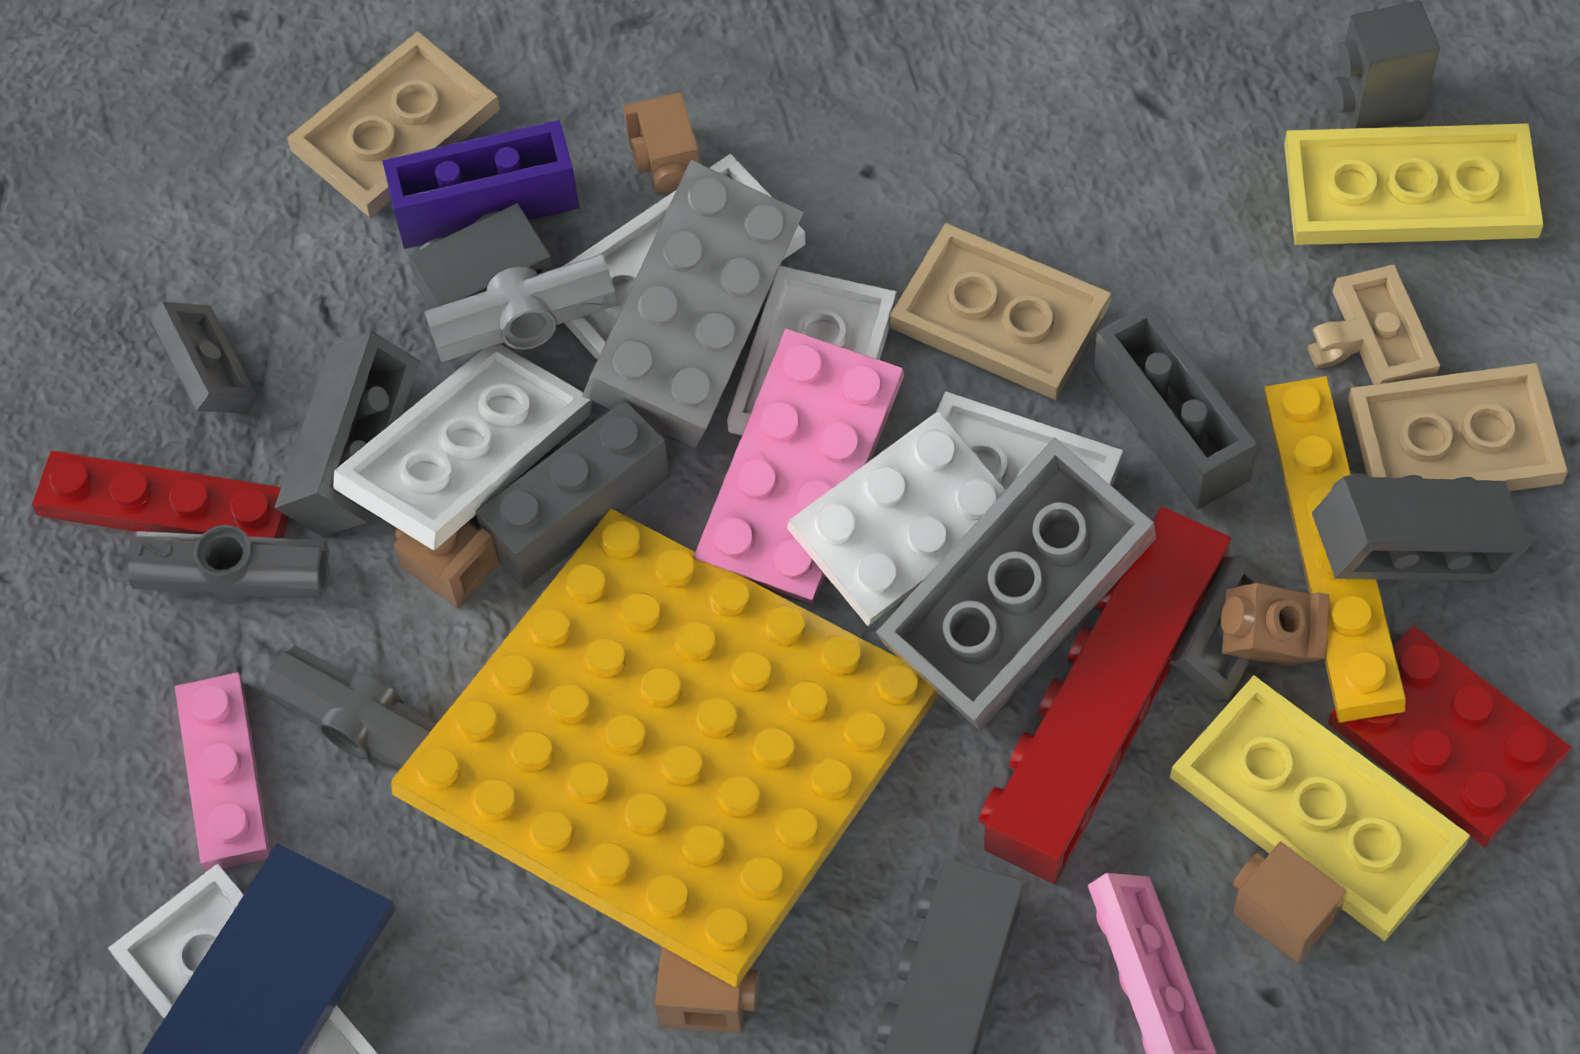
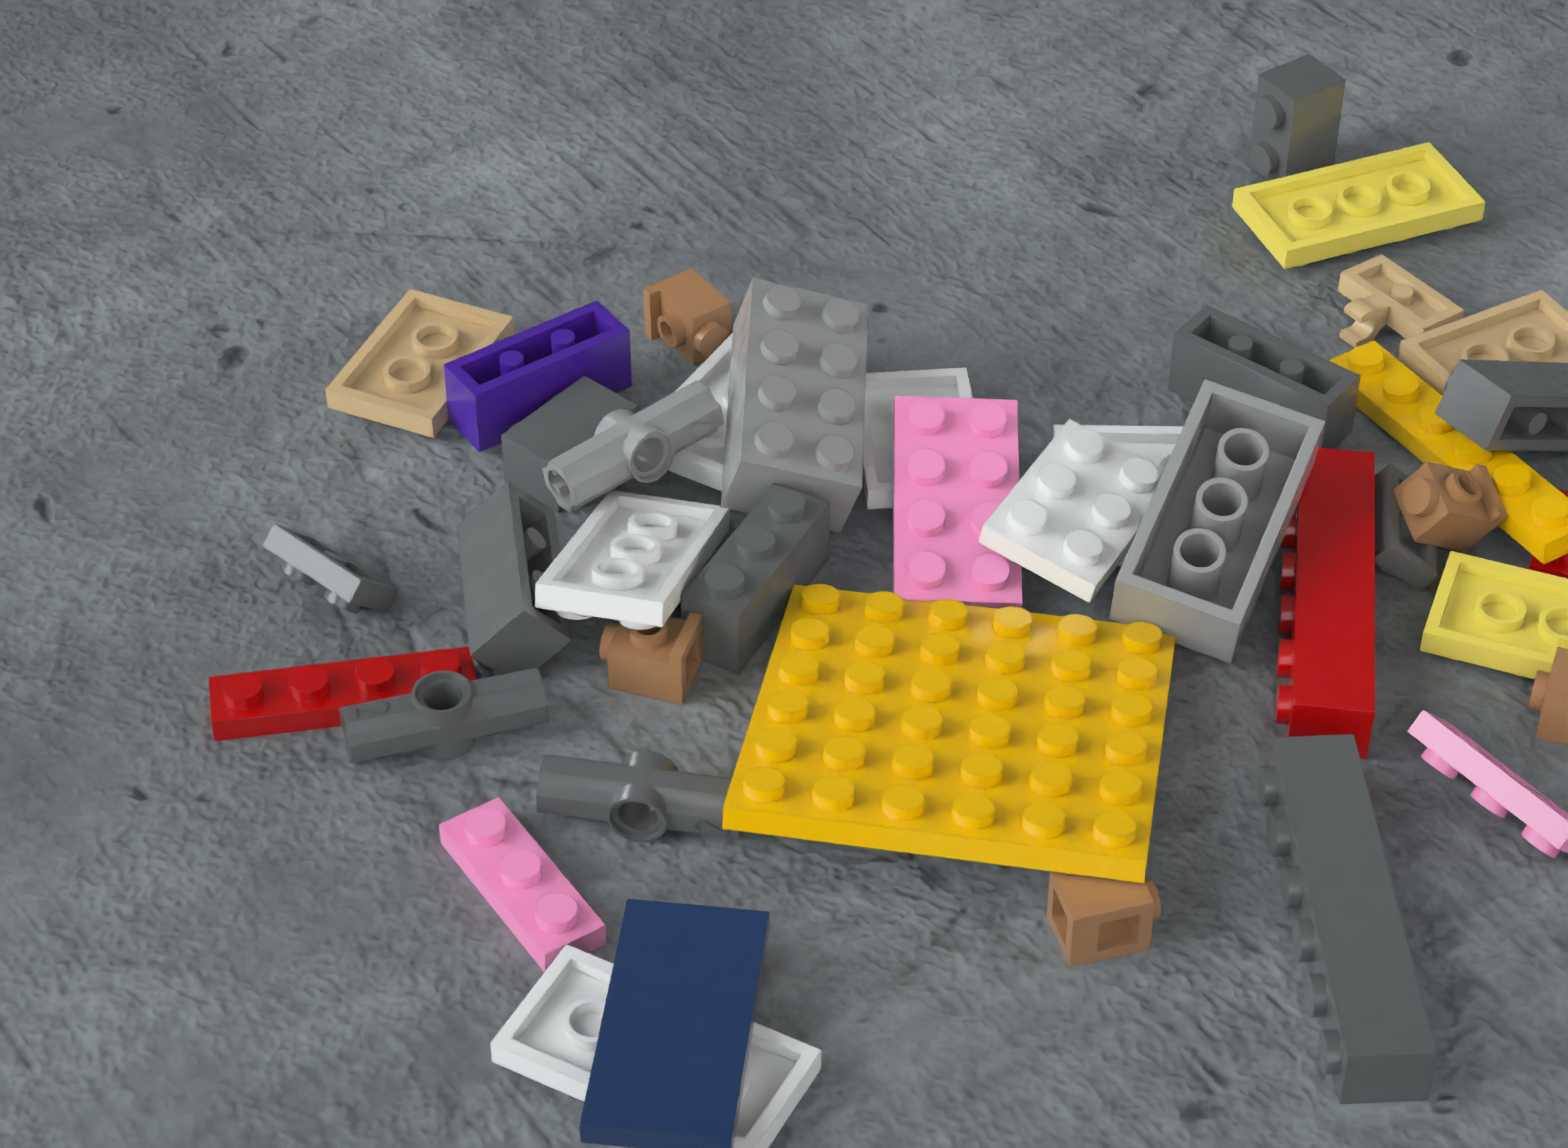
camera: 25 degrees left, 20 degrees down
tan plate [890,223,1111,400] -> none

